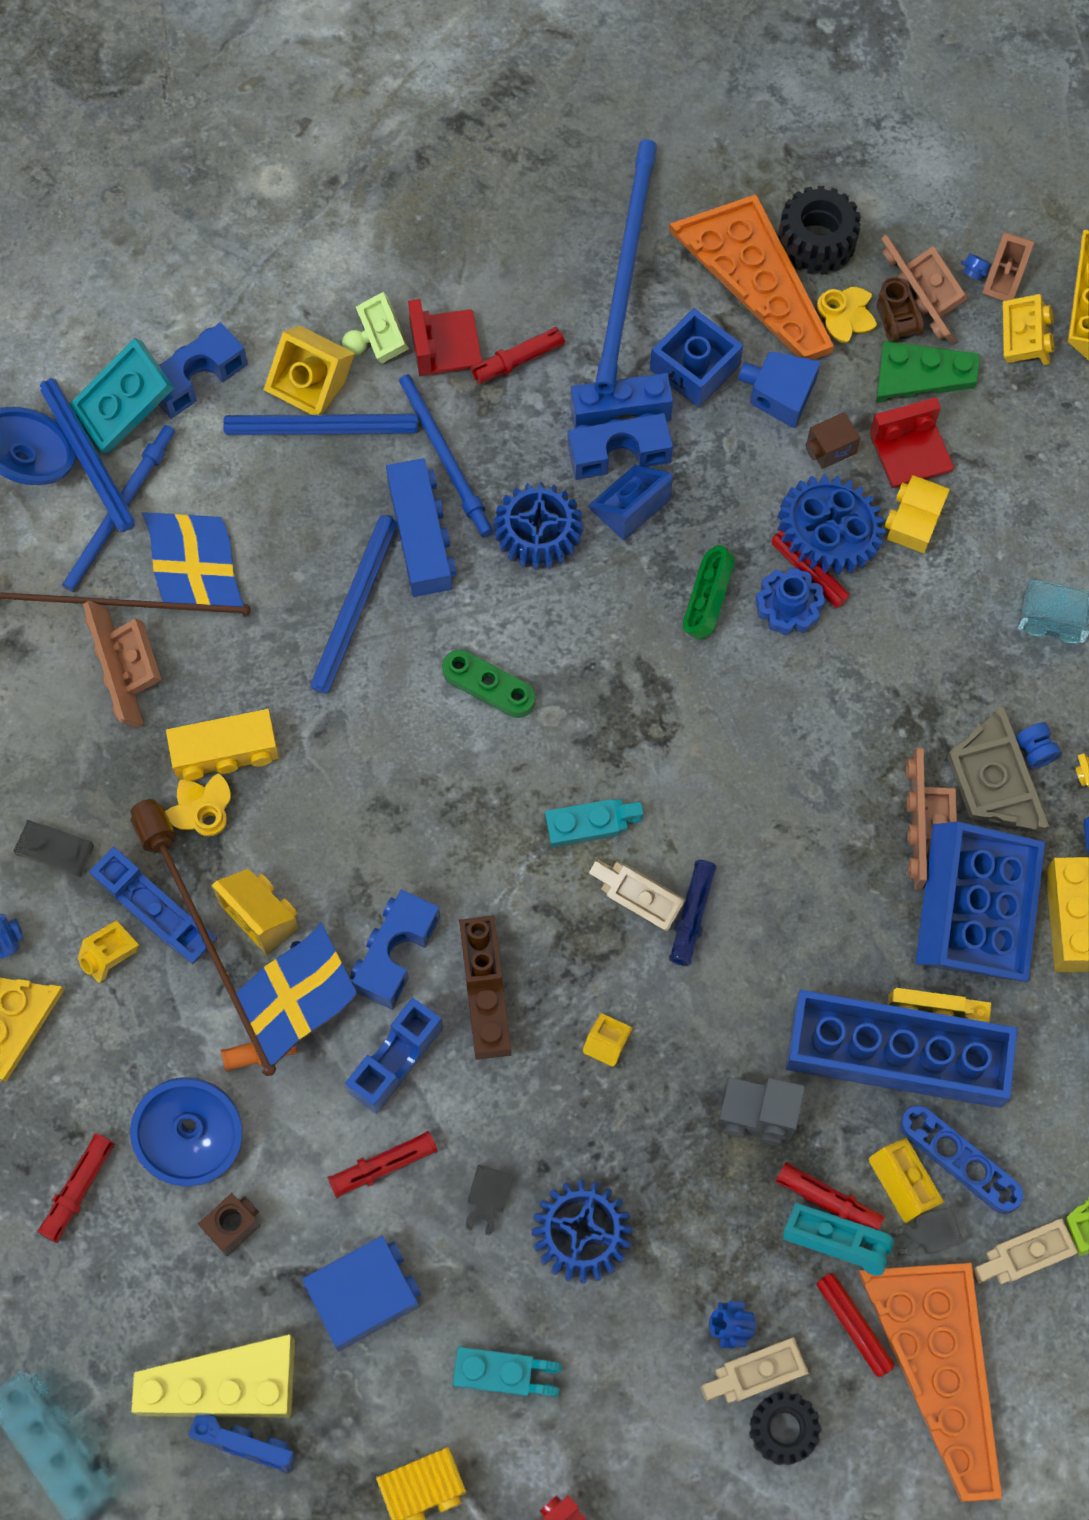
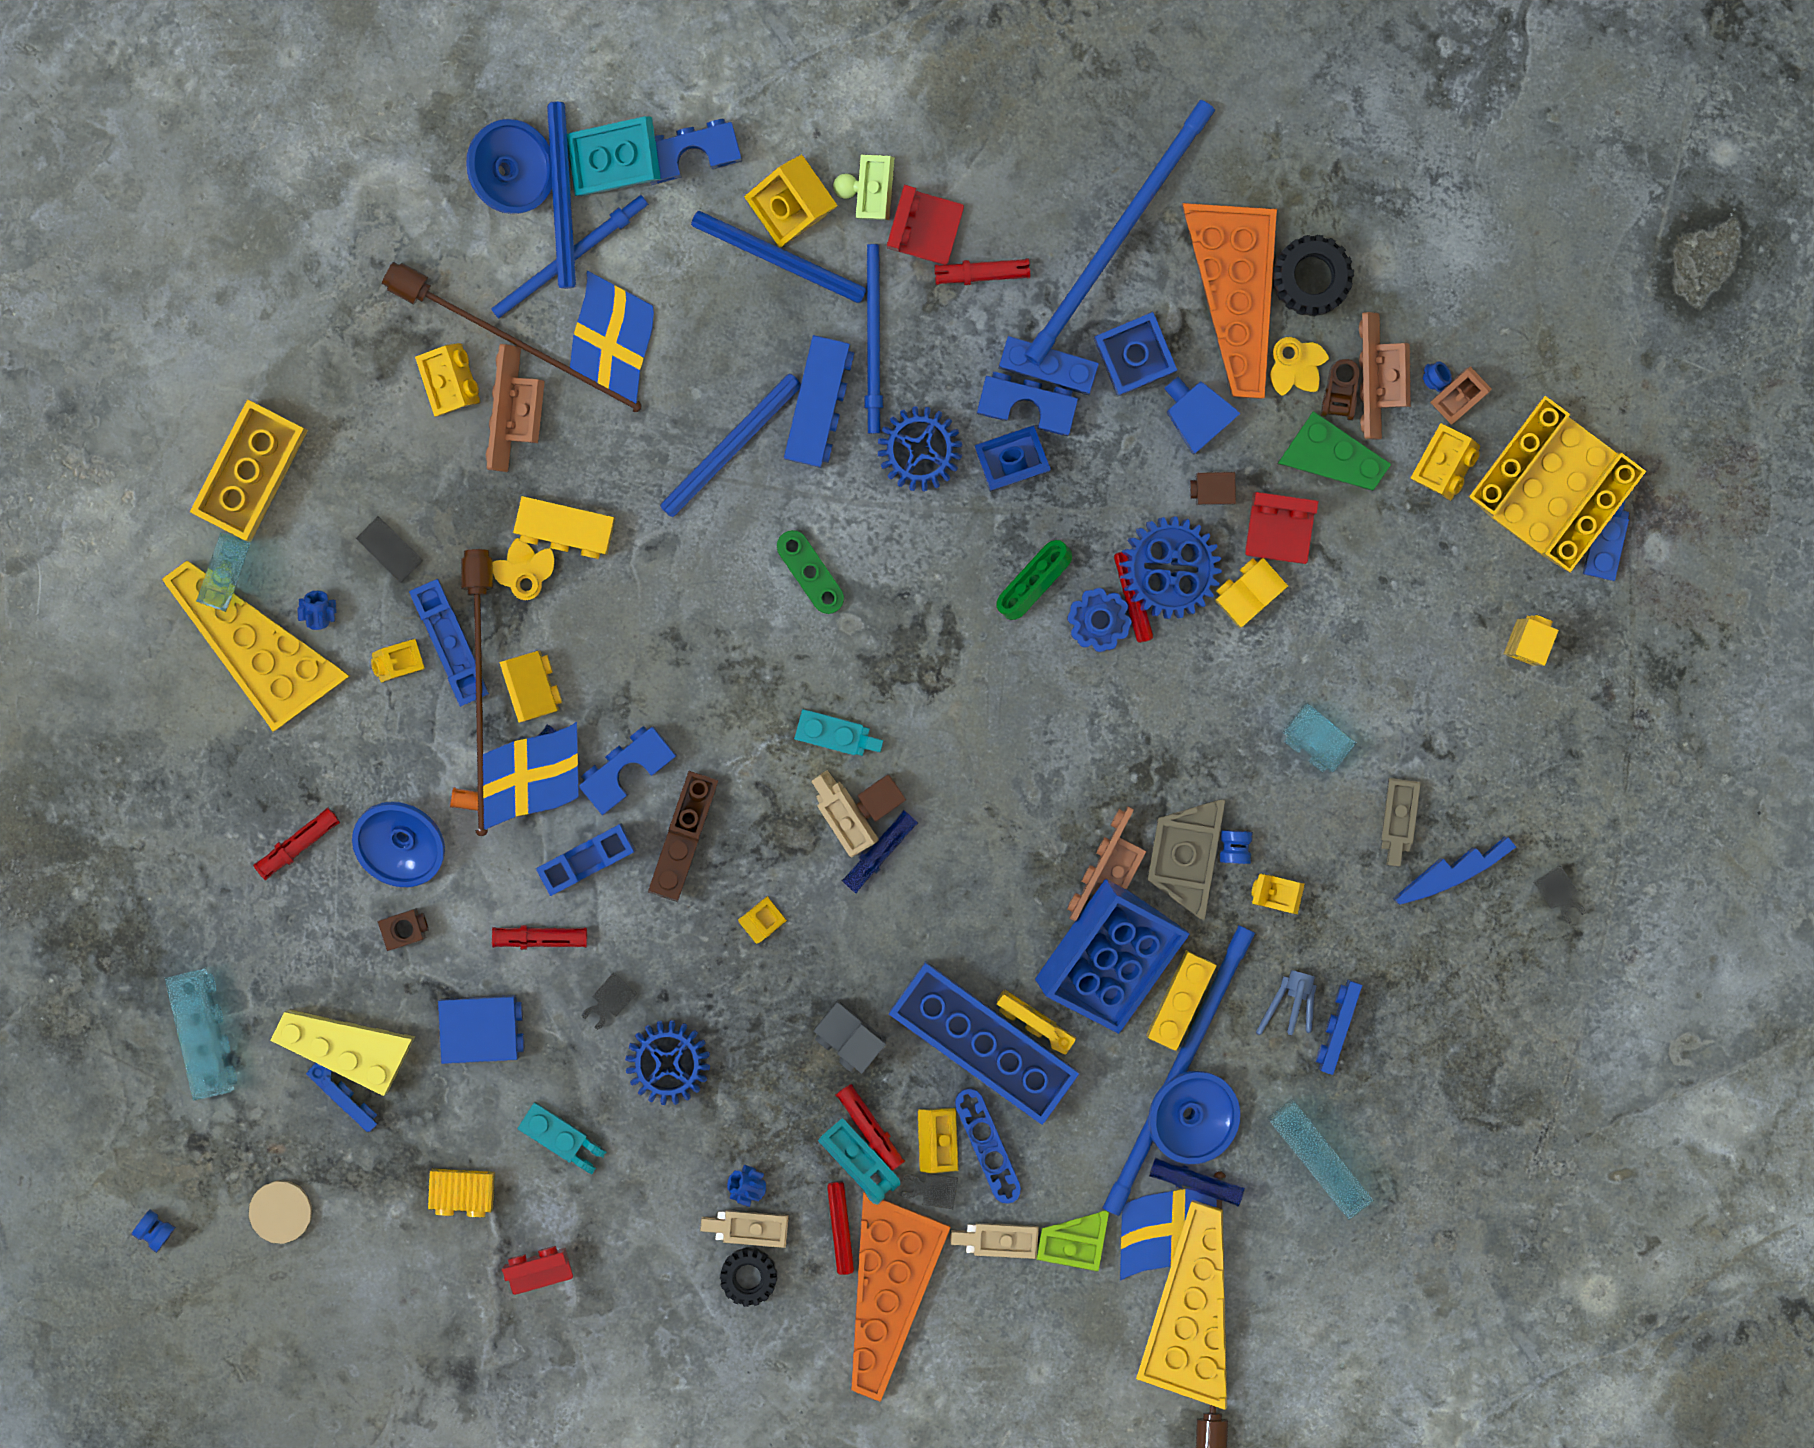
camera: 30 degrees right, 20 degrees up
none -> yellow bracket [415,343,480,417]
none -> reddish brown brick [856,774,906,822]

